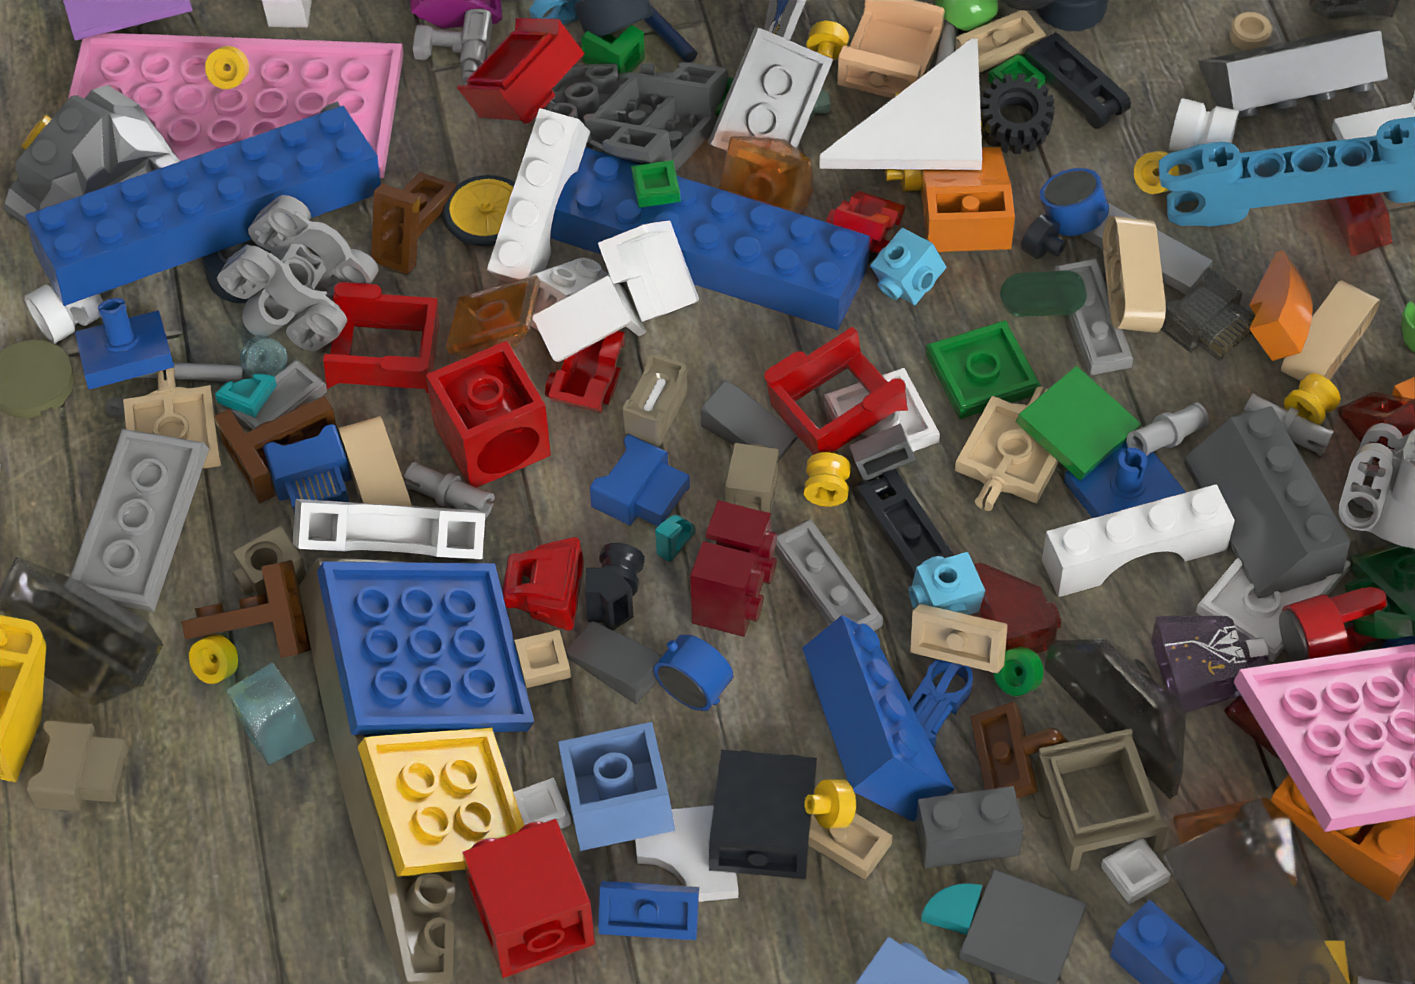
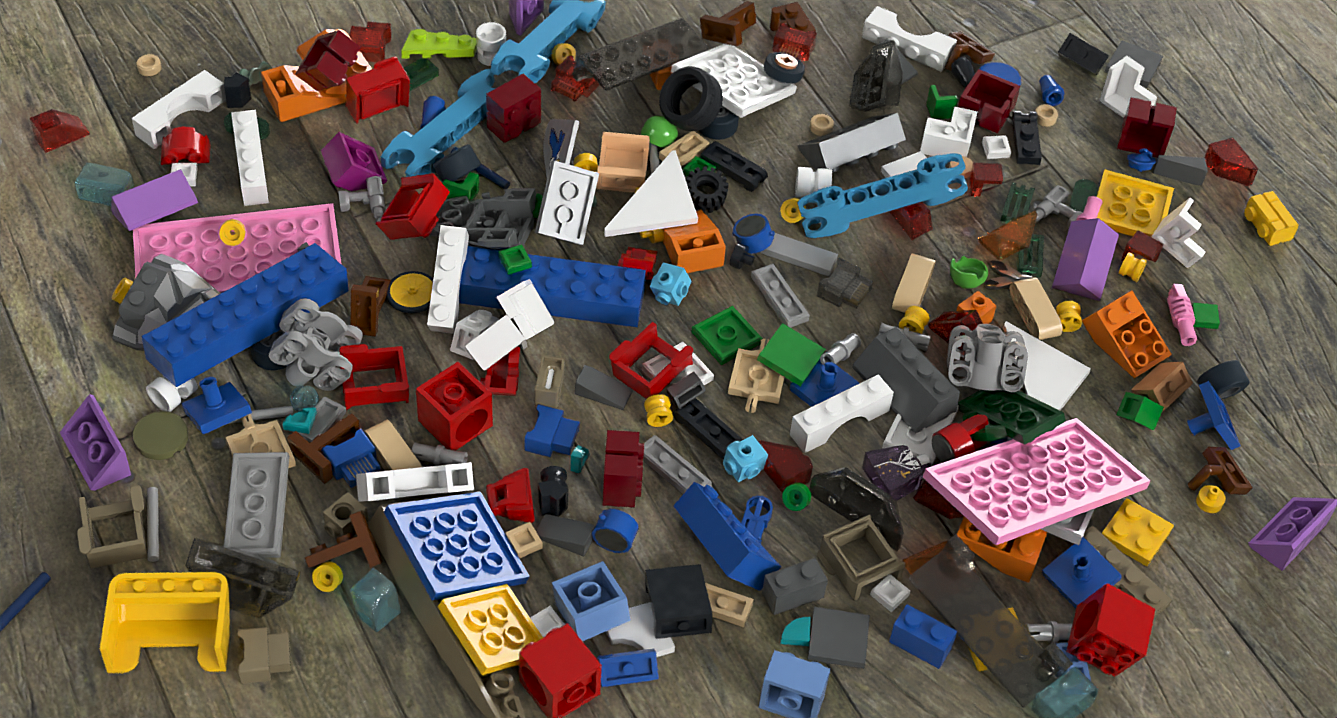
camera: 20 degrees left, 5 degrees down
clear orange slope [446,275,540,359] -> none
clear orange slope [719,136,814,215] -> none
dark tan brick [725,443,779,513] -> none
yellow tile [804,779,856,829] -> none
tan plate [910,604,1007,673] -> none
reddish brown plate [970,701,1069,799] -> none
clear green tile [1000,270,1087,317] -> none
tan beam [1102,216,1166,333] -> none
orange slope [1249,250,1313,361] -> none

